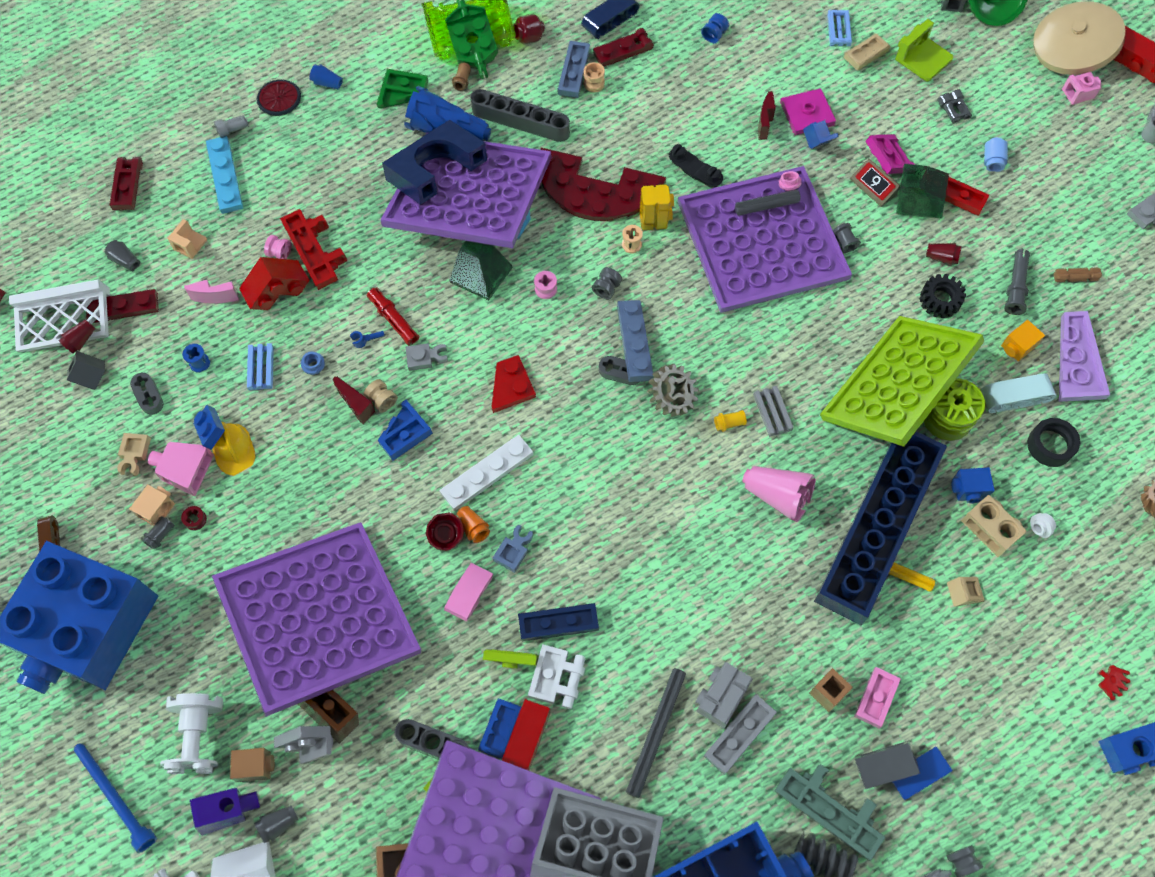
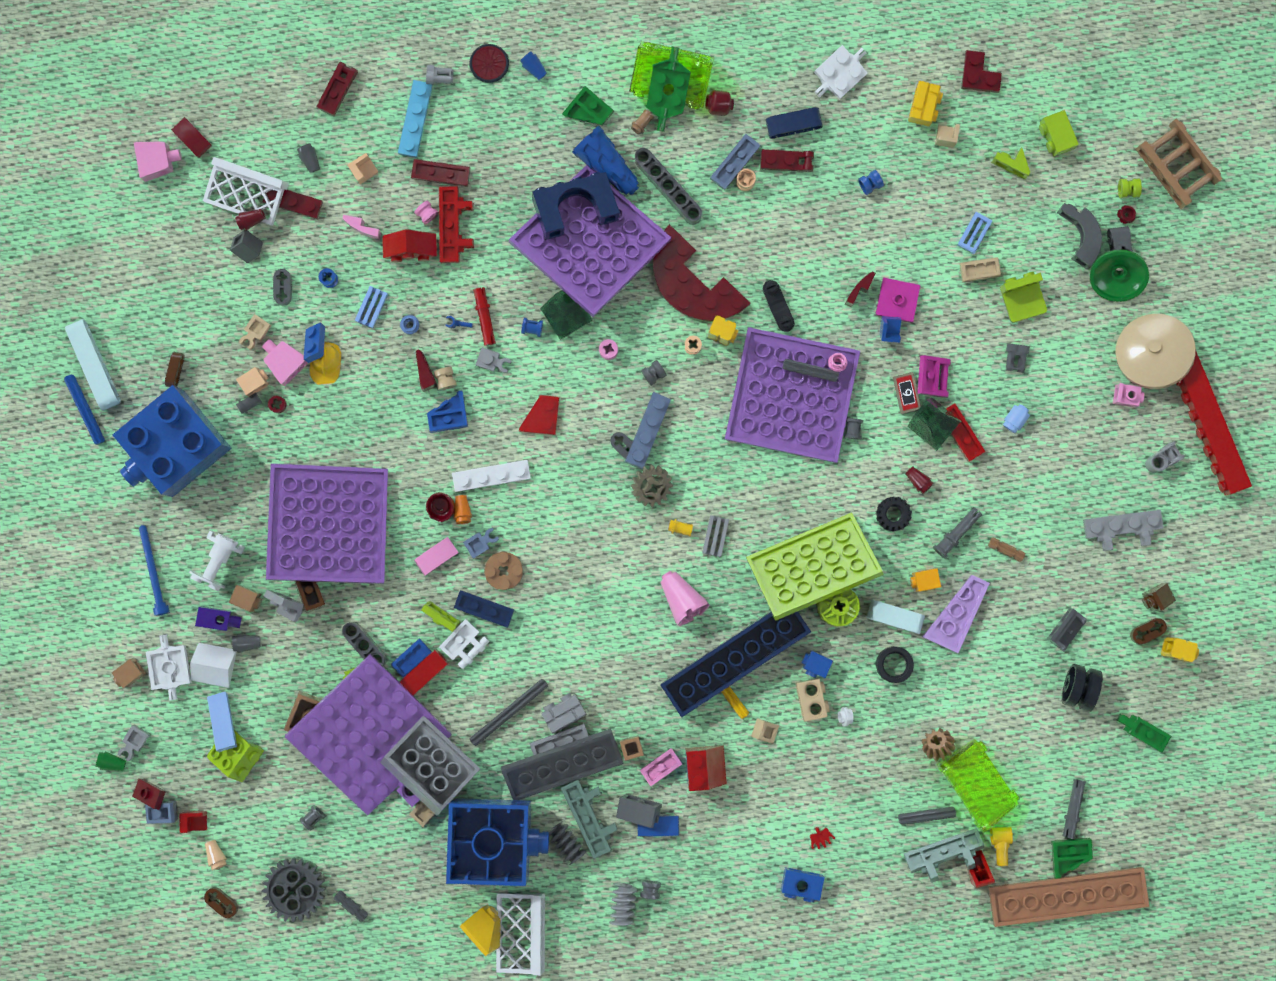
camera: 30 degrees right, 20 degrees up
none -> dark red plate [411,159,471,187]
none -> medium nougat plate [484,552,523,590]
none -> dark grey plate [501,729,624,800]
none -> blue bush [521,317,543,337]
none -> red slope [685,745,727,791]

